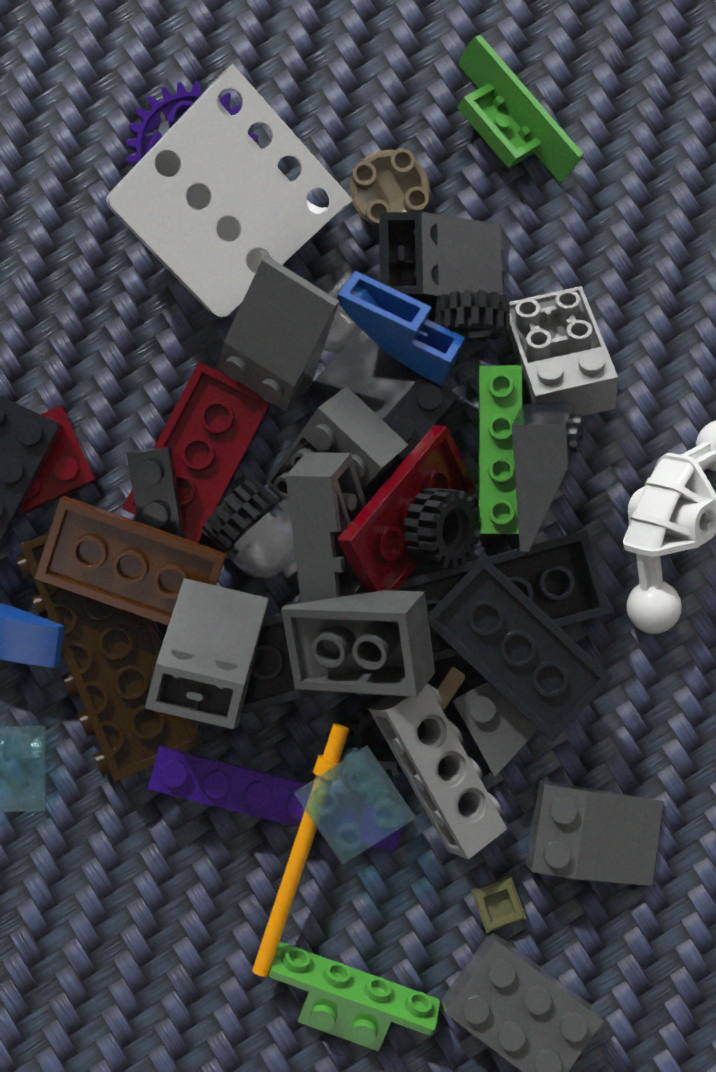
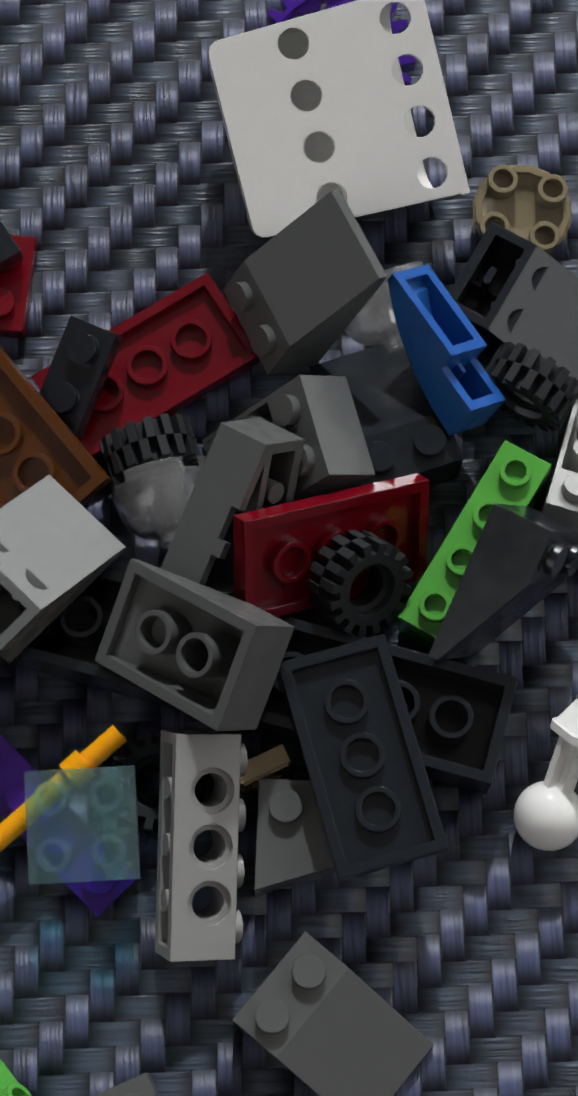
camera: 30 degrees right, 10 degrees down
olive tile [471,875,526,933] -> none

